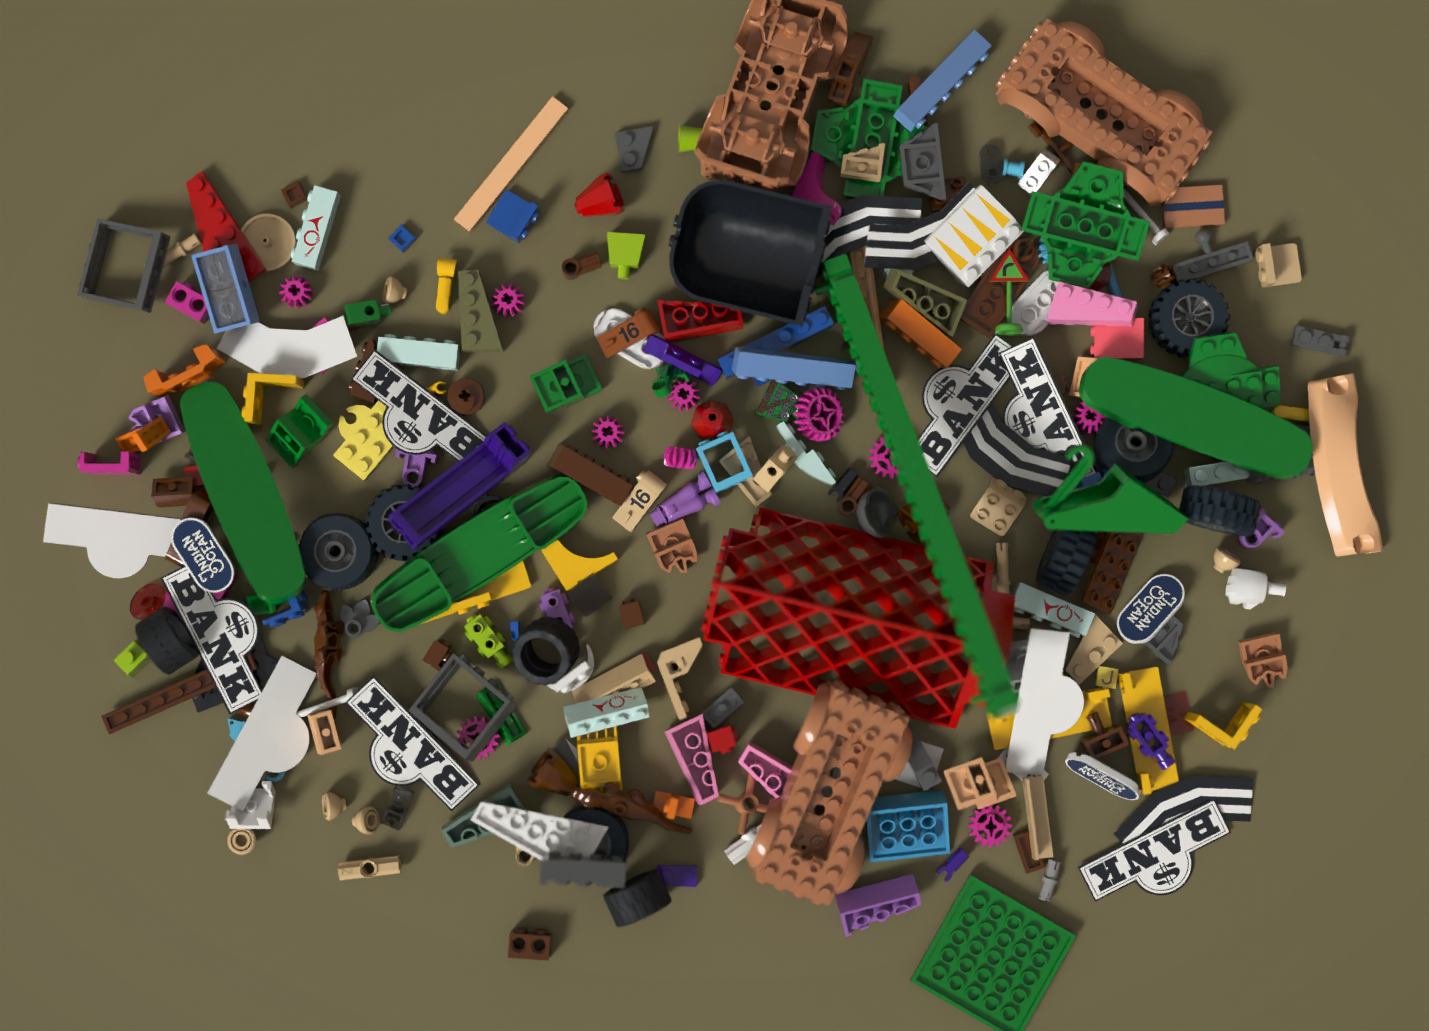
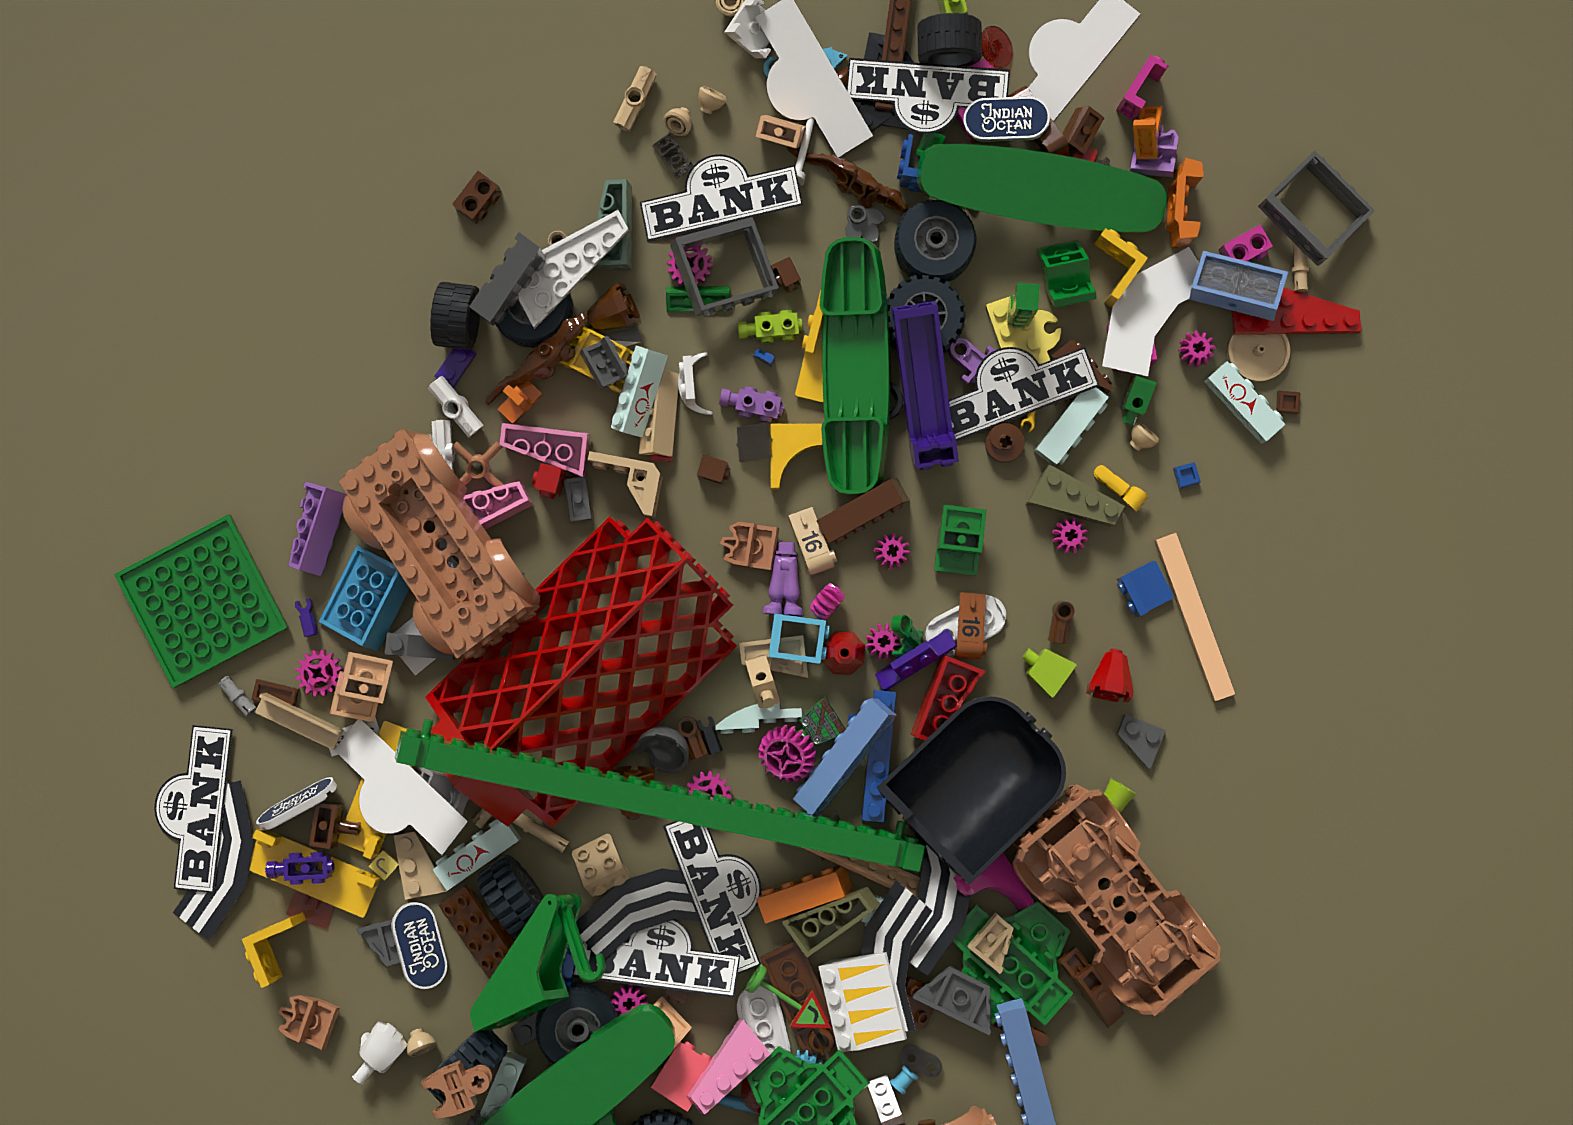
camera: 120 degrees right, 0 degrees up
black tyre [512,617,580,685] -> none
medium lavender pin [1237,507,1285,548] -> none
none -> nougat piece [421,1060,492,1119]
none -> white piece [428,376,484,438]
none -> dark grey bracket [580,336,628,390]
none -> green arch [1007,283,1040,329]

